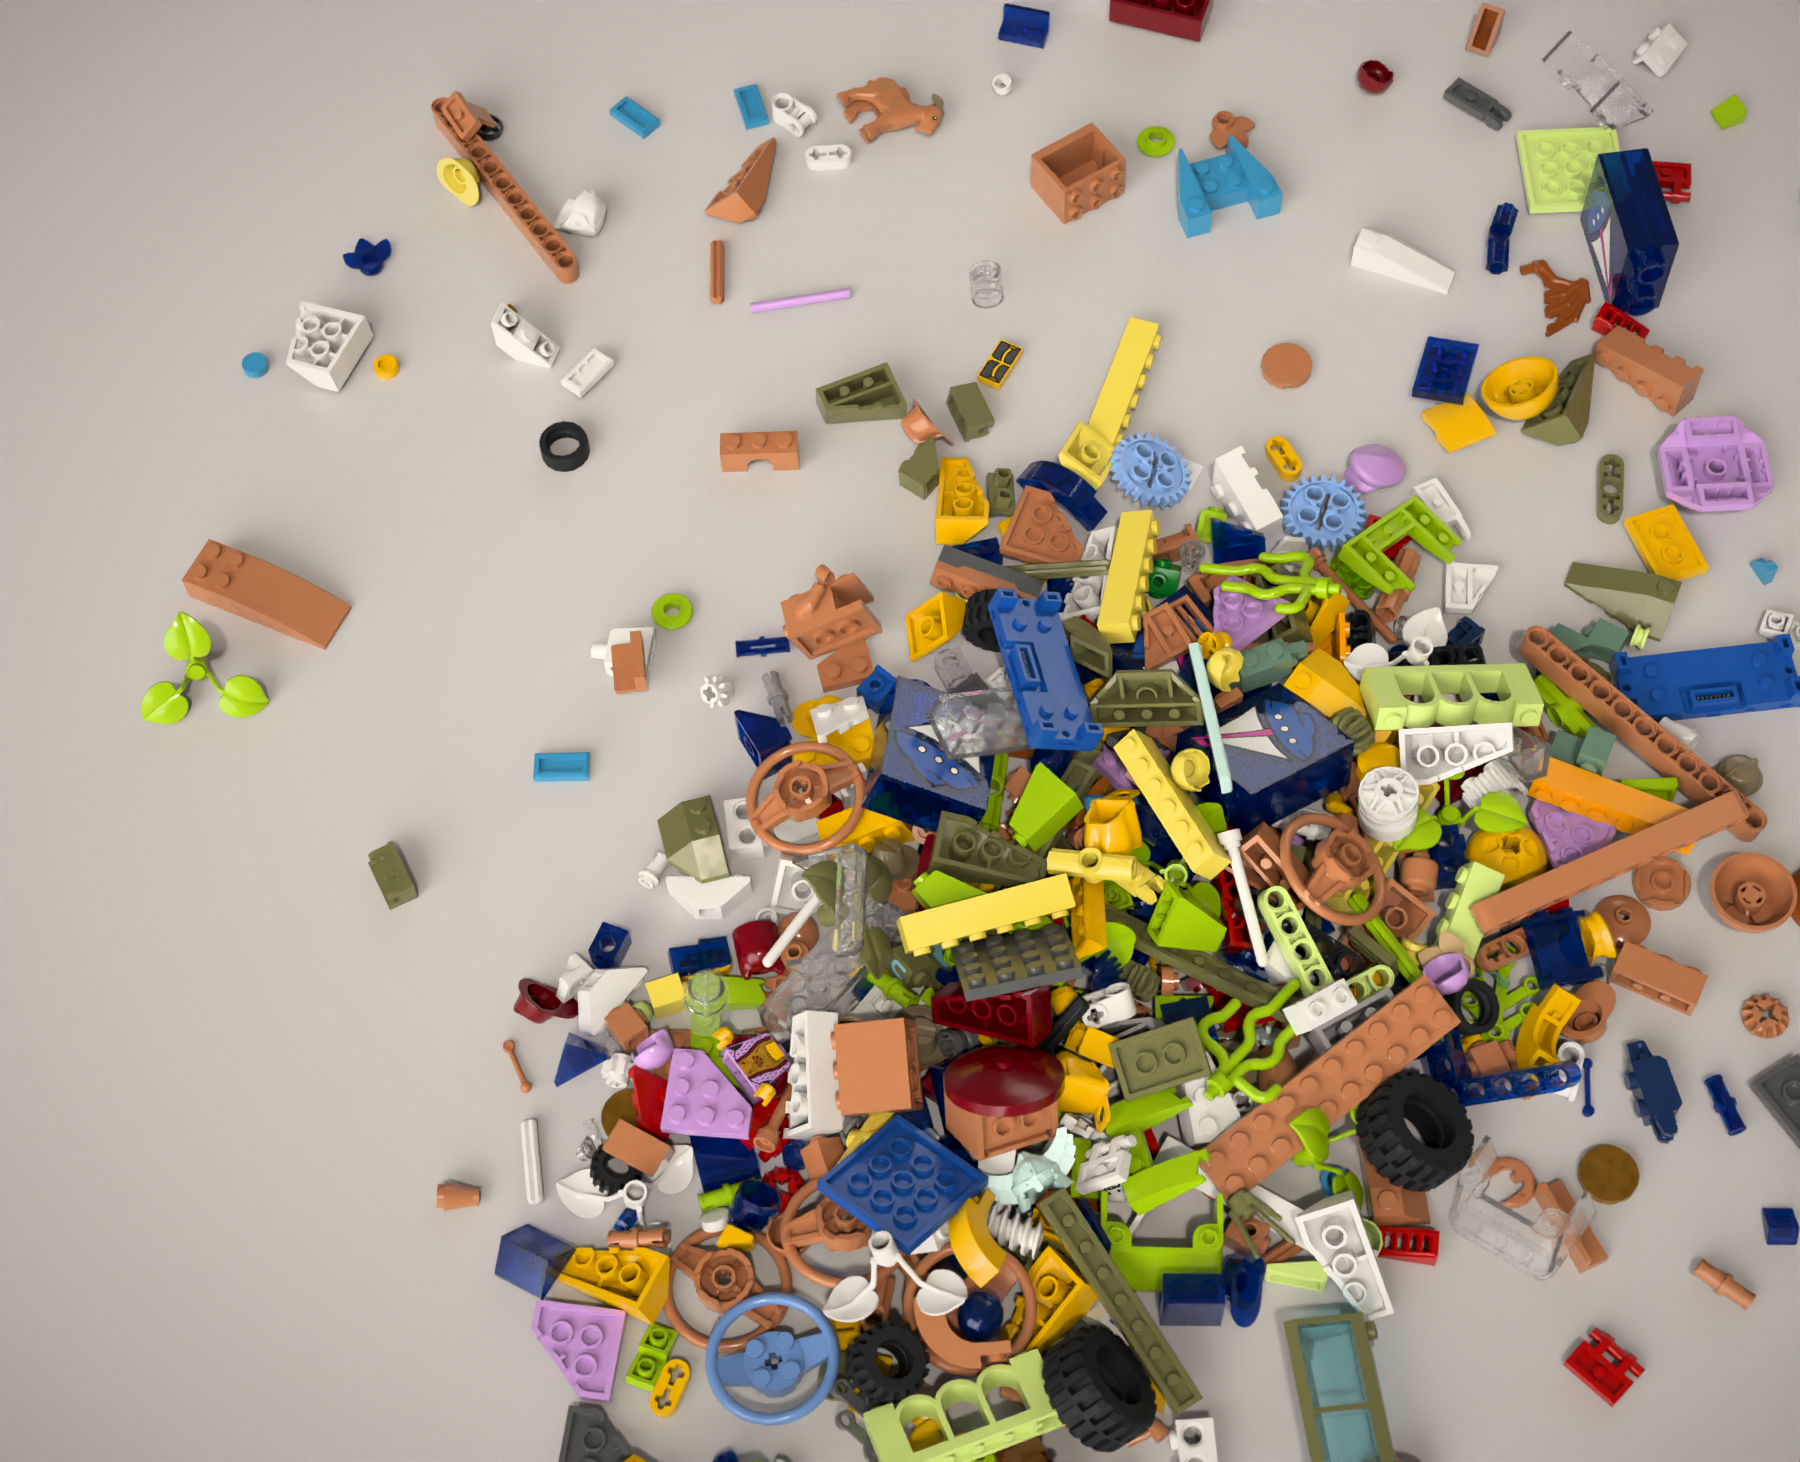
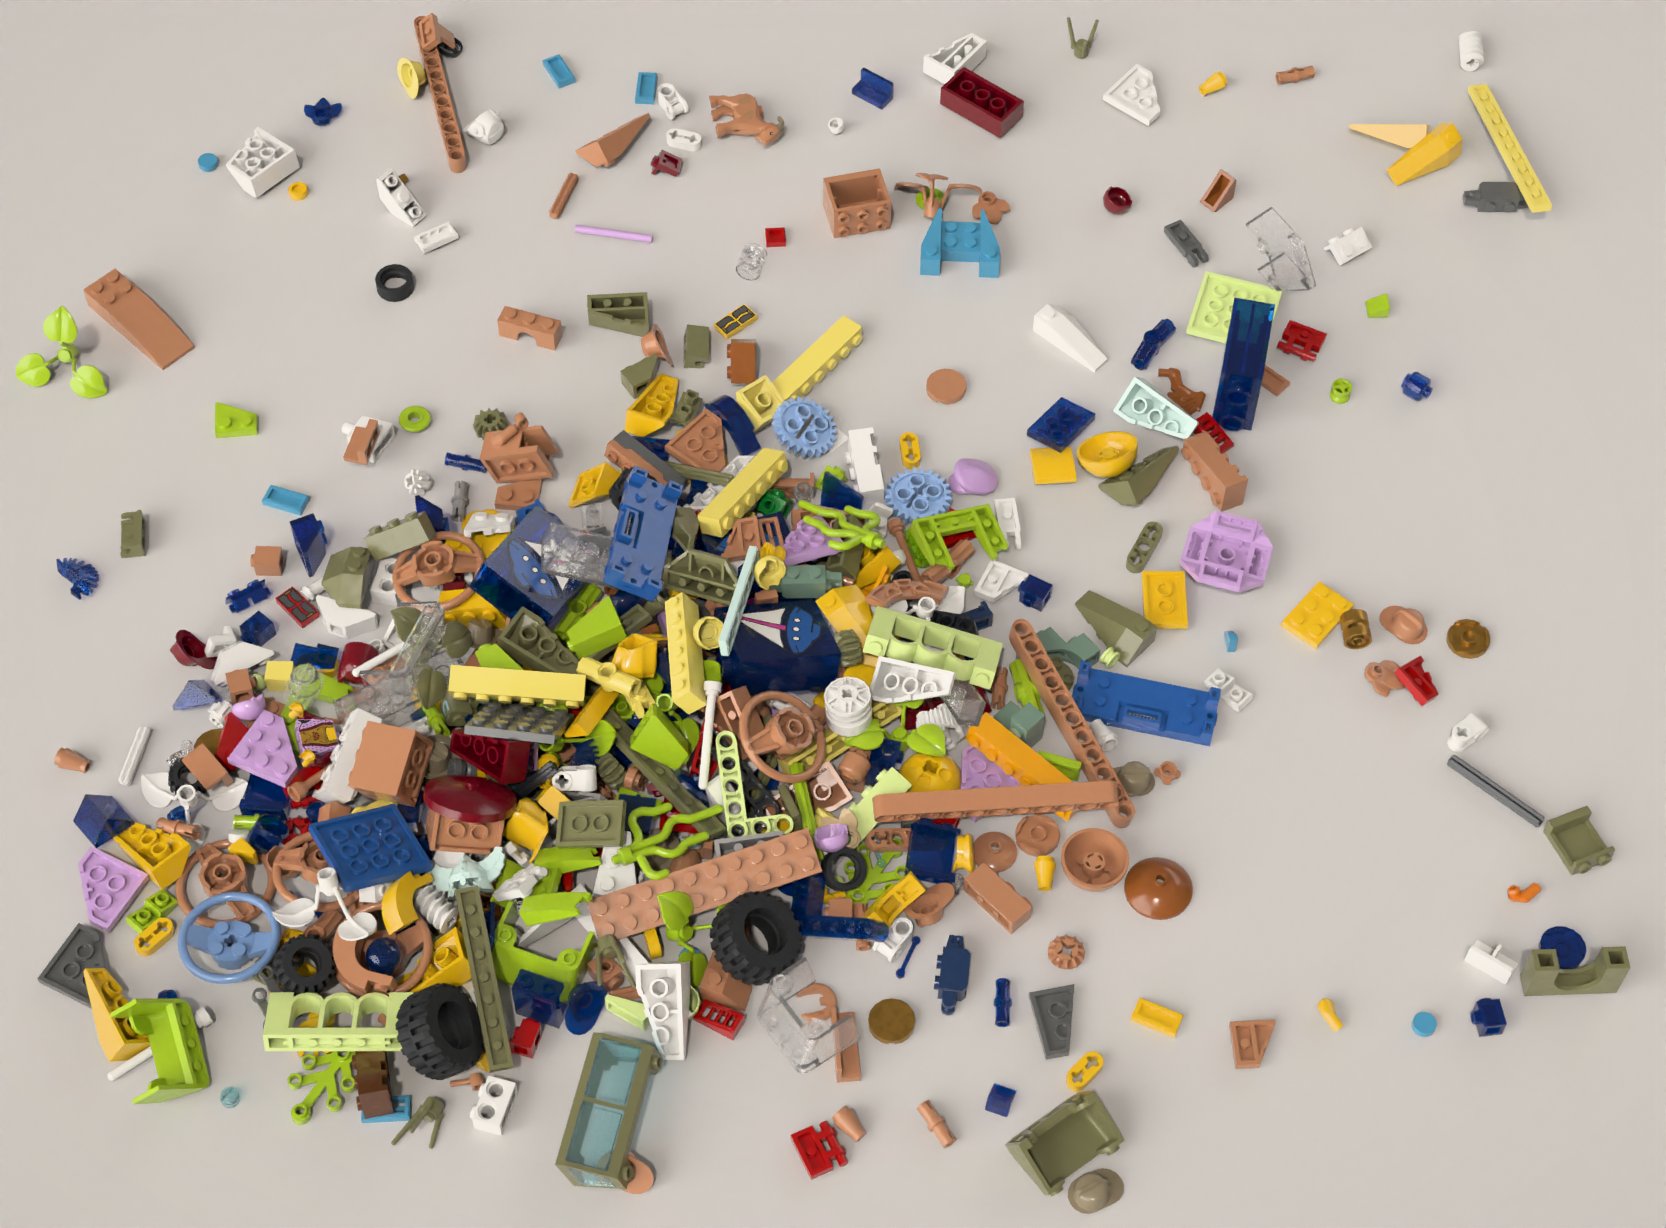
camera: 15 degrees right, 5 degrees down
nougat hinge [503,1040,532,1093] -> none
white brick [1282,978,1358,1036] -> none
none -> clear blue hair [56,558,99,600]
none -> lime wing [215,402,258,438]
none -> clear blue hinge [225,579,271,613]
none -> nougat brick [250,546,285,576]
none -> tile [275,586,319,628]
none -> clear blue slope [289,513,328,578]
none -> brick [364,511,436,561]
none -> olive gear [473,408,509,440]
none -> red brick [509,1018,543,1059]
none -> yellow beam [643,928,662,960]
none -> dark red bracket [650,150,682,177]
none -> dark orange brick [727,339,756,383]
none -> red tile [765,227,786,247]
none -> nougat cone [832,1105,866,1143]
none -> nougat tile [865,579,949,608]
none -> nougat plant [894,173,982,218]
none -> lime piece [955,573,974,589]
none -> clear blue brick [1018,574,1053,612]
none -> yellow cone [1034,856,1056,891]
none -> light aqua wedge [1113,377,1199,439]
none -> nougat plate [1154,761,1181,785]
none -> lime wheel [1330,378,1352,404]

